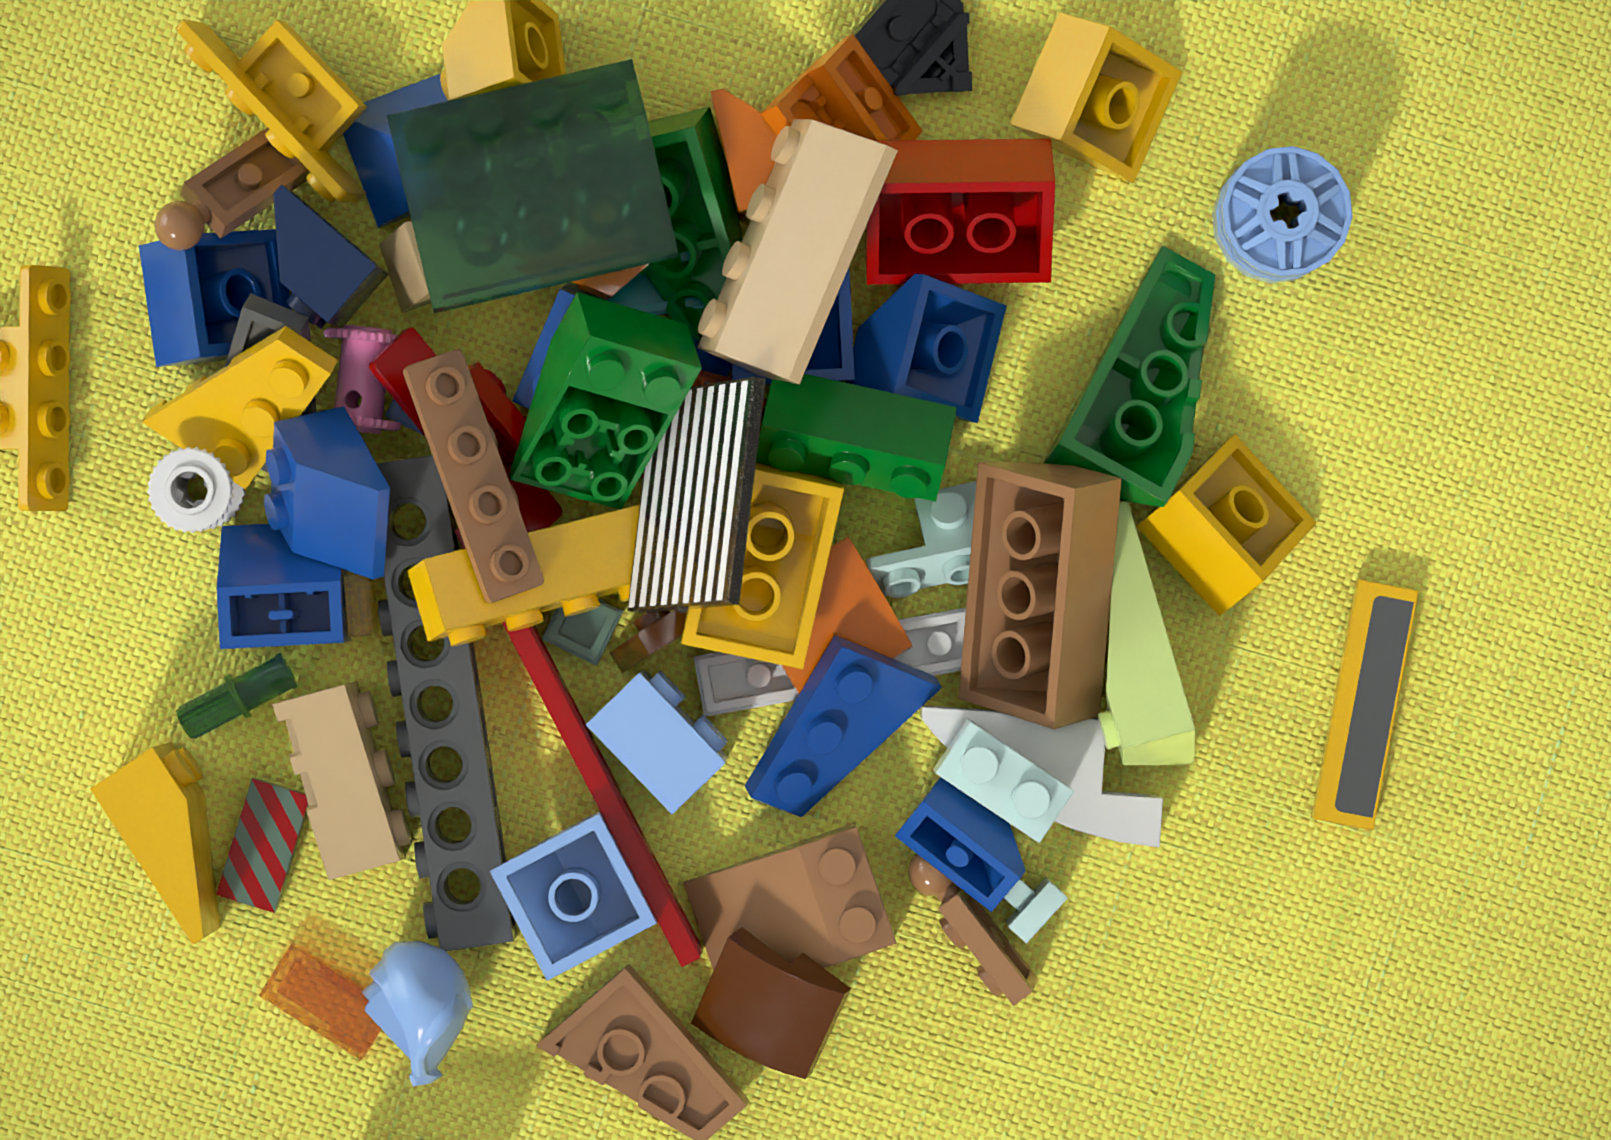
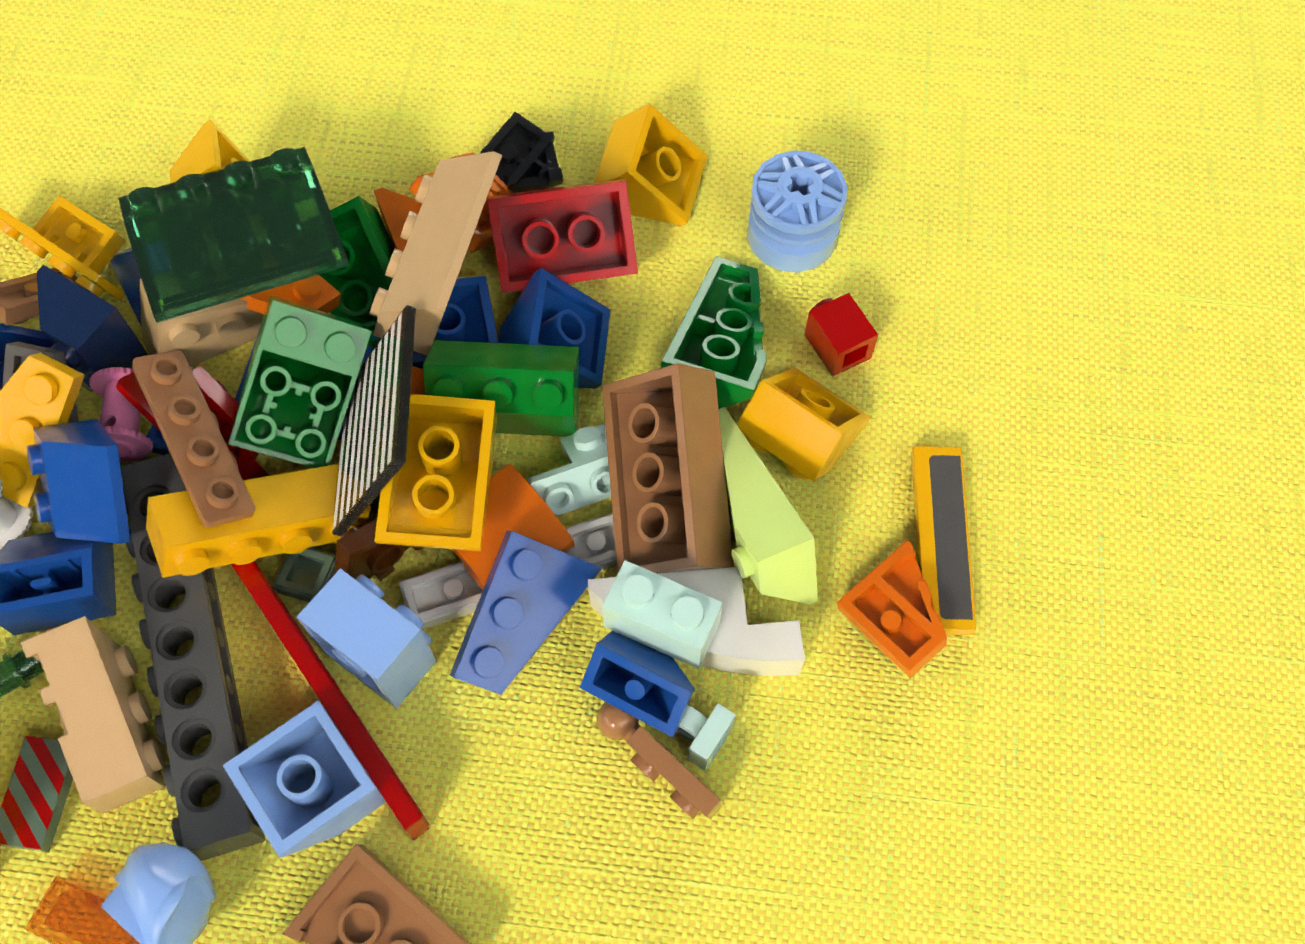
camera: 10 degrees left, 25 degrees down
clear yellow tile [343,574,379,637] -> none
medium nougat slope [683,823,897,971] -> none
reddish brown slope [691,927,851,1079] -> none
none -> red brick [804,293,878,377]
none -> orange wing [837,540,947,678]

